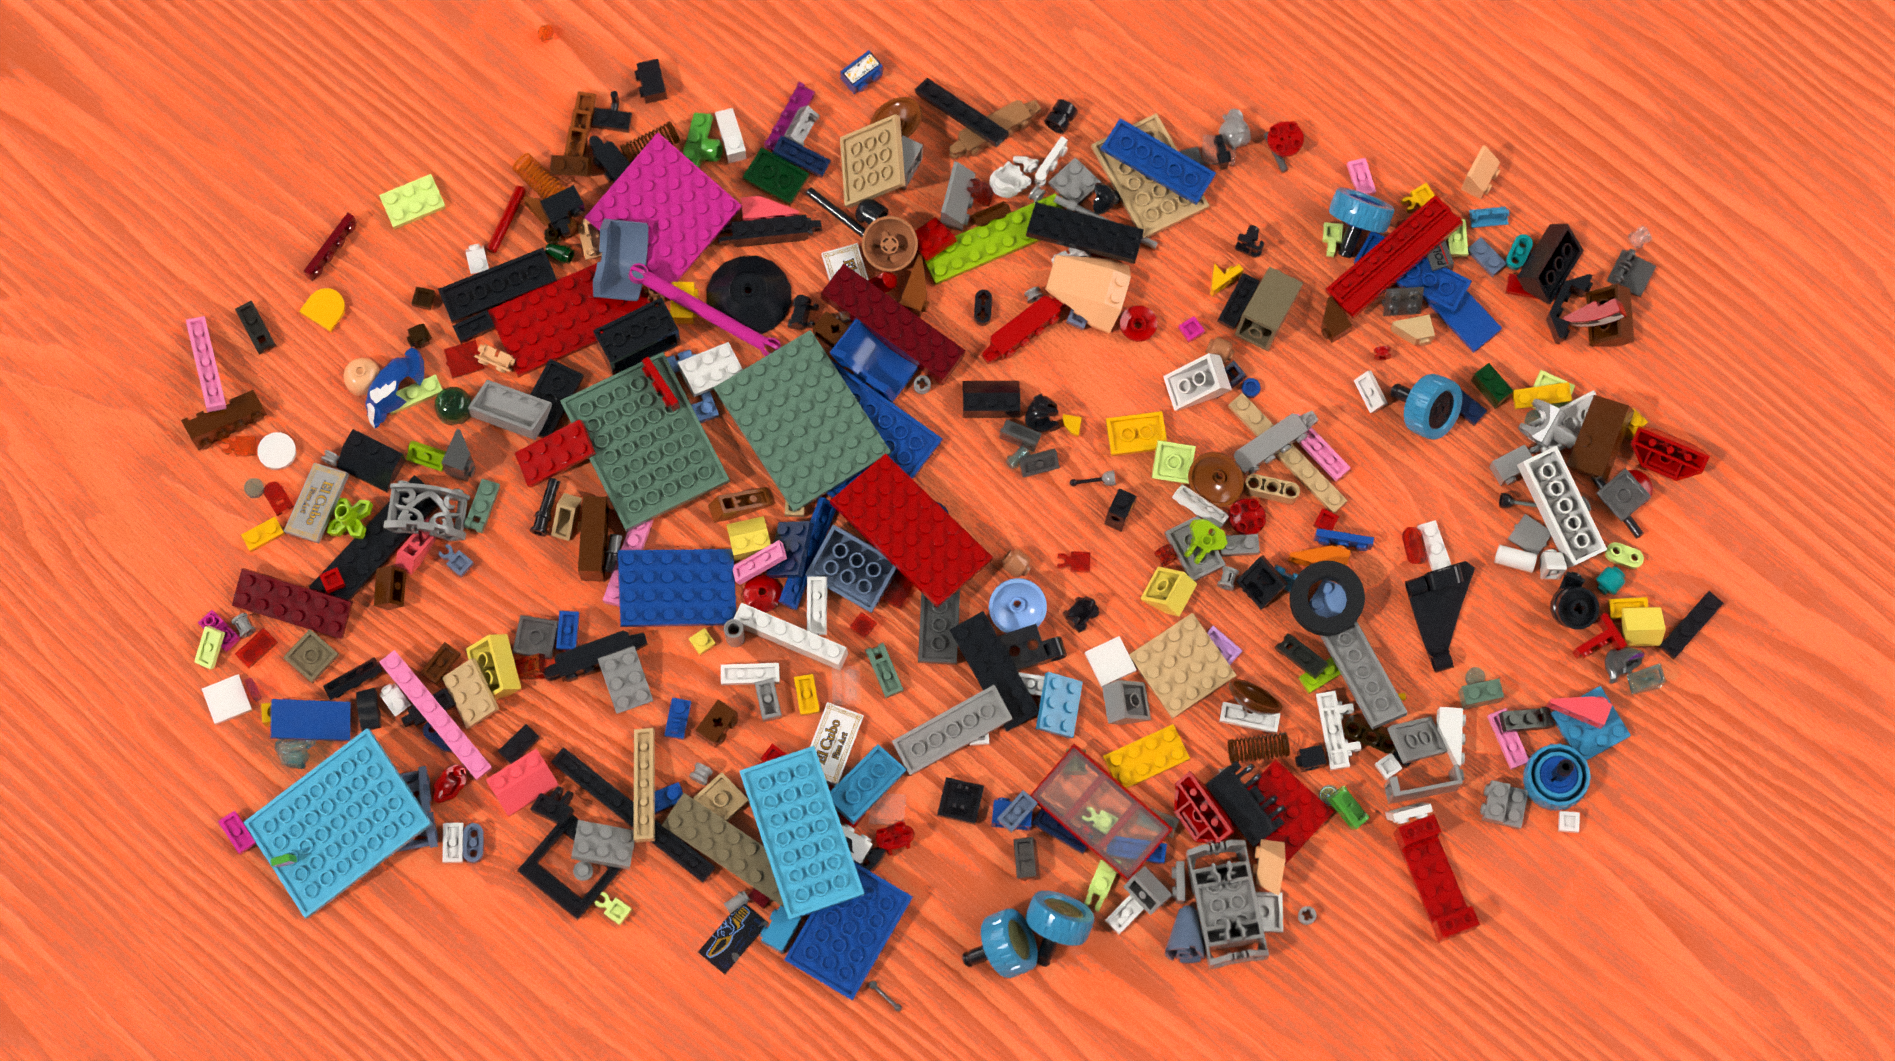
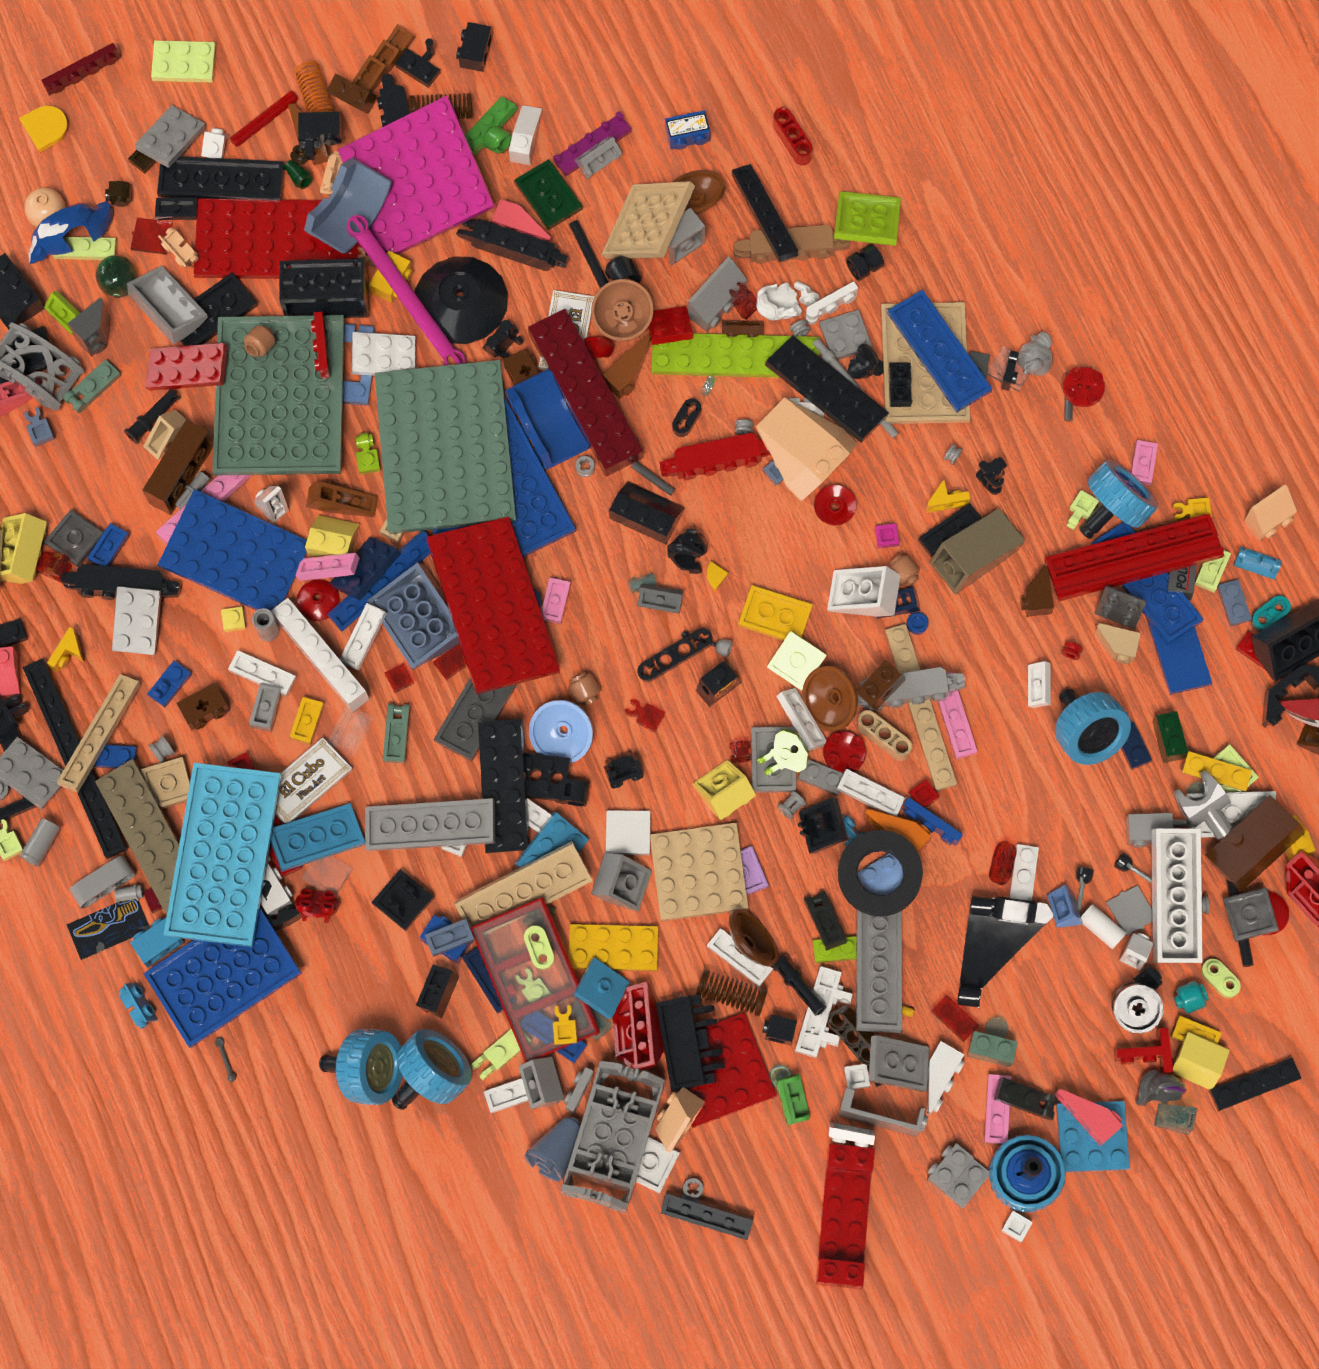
camera: 30 degrees right, 0 degrees up
dark blue plate [772,135,831,178] -> none
dark grey panel [999,419,1042,452] -> none
none -> light grey pin [19,818,61,867]
none -> yellow slope [47,627,84,673]
none -> light grey beam [69,855,135,909]
none -> dark azure hinge [119,983,158,1029]
none -> light grey plate [135,105,205,168]
none -> nougat head [244,326,275,357]
none -> white slope [254,486,289,524]
none -> lime plate [355,432,380,475]
none -> tan plate [454,841,593,941]
none -> yellowish green plate [524,926,554,970]
none -> bright pink plate [541,578,571,624]
none -> yellow plate [553,1005,577,1045]
none -> dark azure plate [573,957,630,1019]
none -> dark grey piece [631,461,676,496]
none -> black beam [637,628,713,682]
none -> black plate [661,1190,754,1240]
none -> clear light blue tile [700,375,716,397]
none -> black pin [772,955,826,1016]
none -> red beam [773,107,813,165]
none -> lime plate [834,191,901,246]
none -> white plate [836,769,905,817]
none -> reddish brown brick [856,661,905,712]
none -> black slope [889,363,912,407]
none -> clear red plate [931,995,980,1043]
none -> light grey bush [944,444,963,465]
none -> medium blue slope [1047,885,1083,928]
none -> black hinge [1076,867,1094,915]

